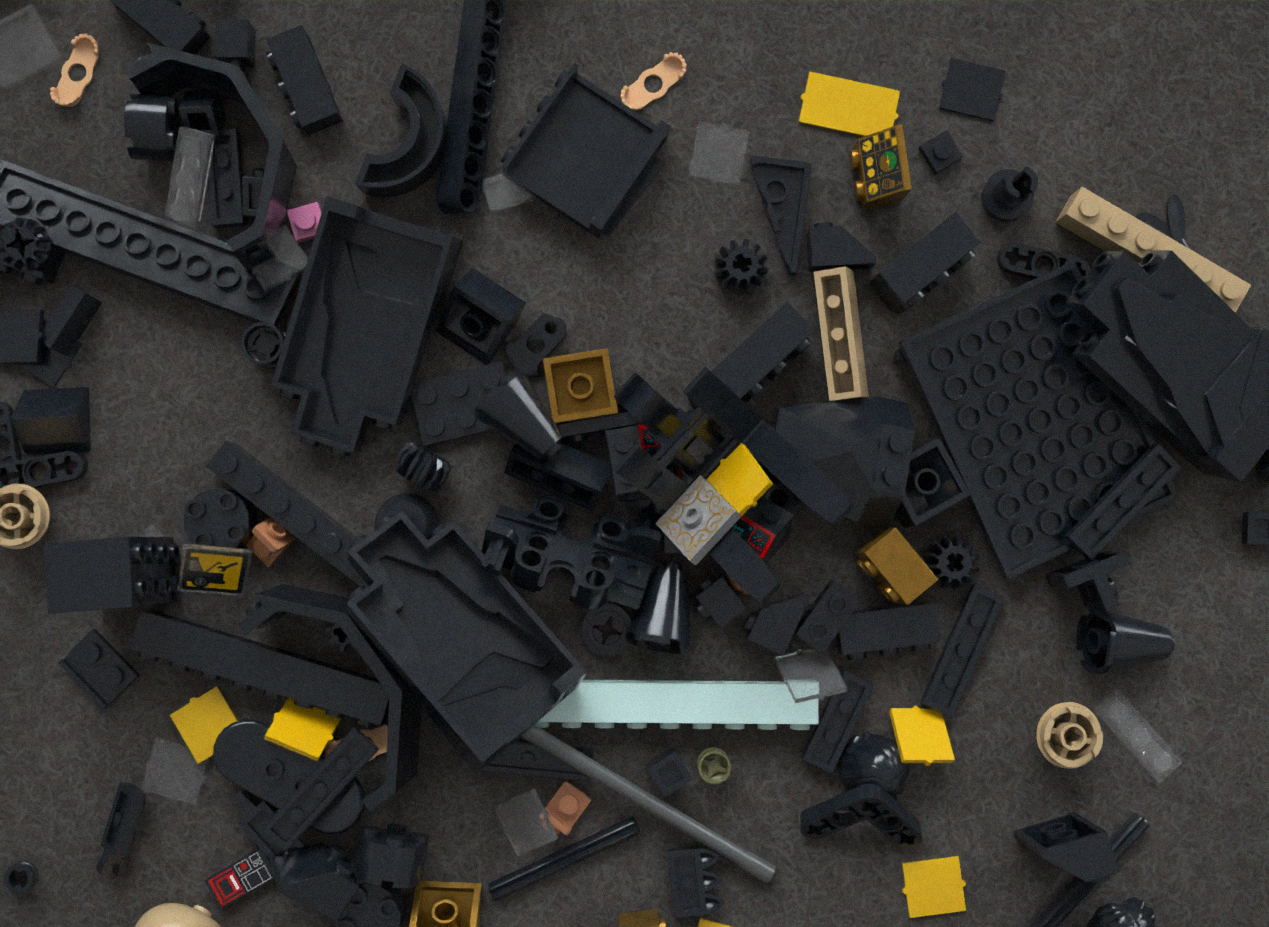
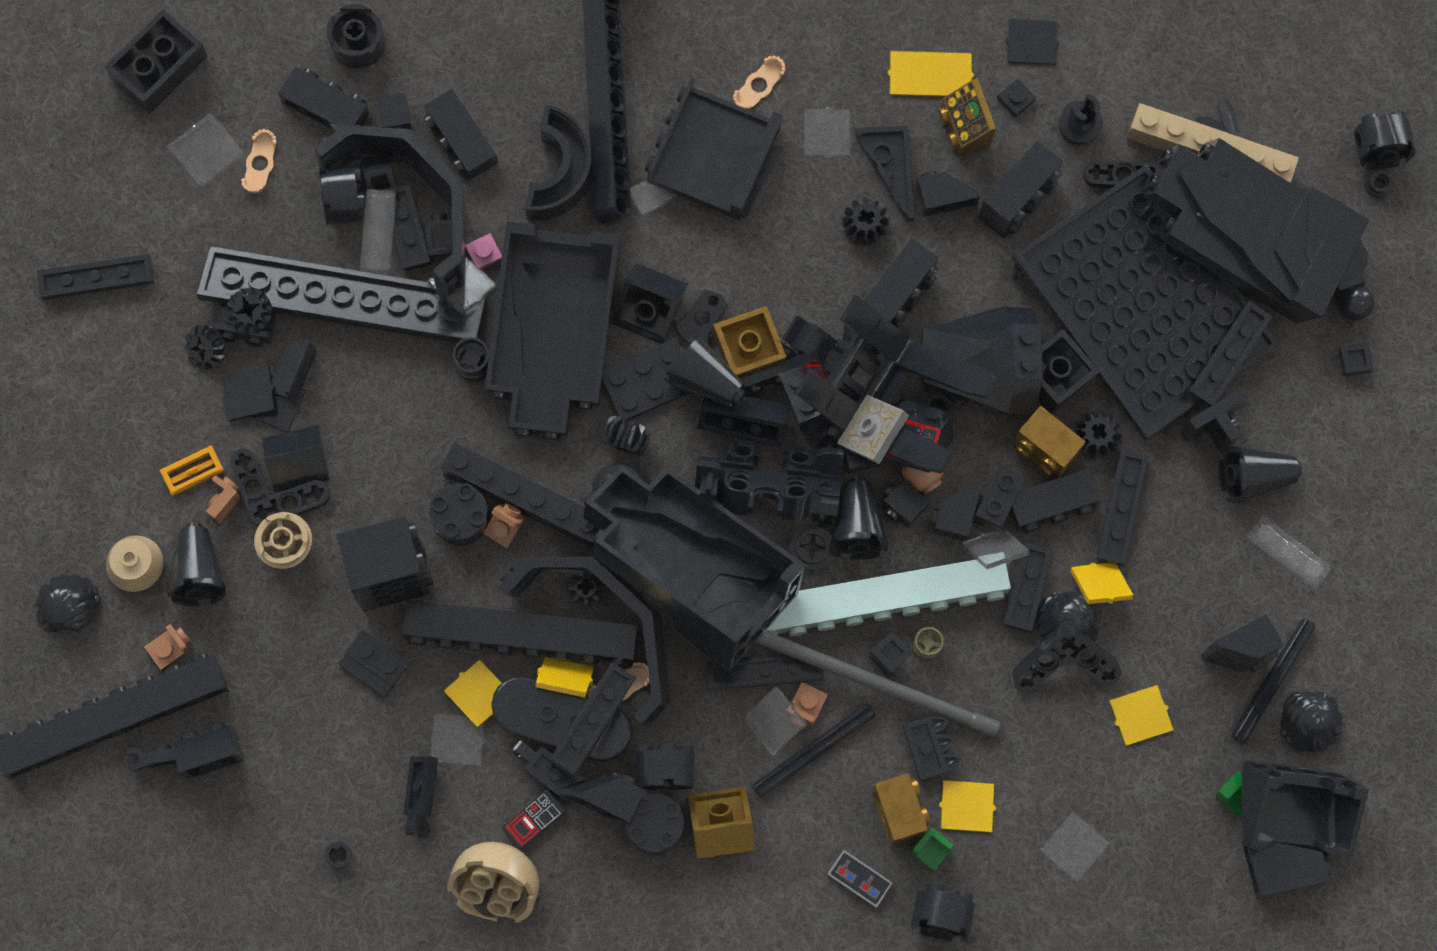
camera: 10 degrees left, 10 degrees down
piece [177,544,252,596] -> none
yellow piece [706,443,773,516] -> none
tan brick [814,266,869,401] -> none
tan cone [1036,702,1103,769] -> none

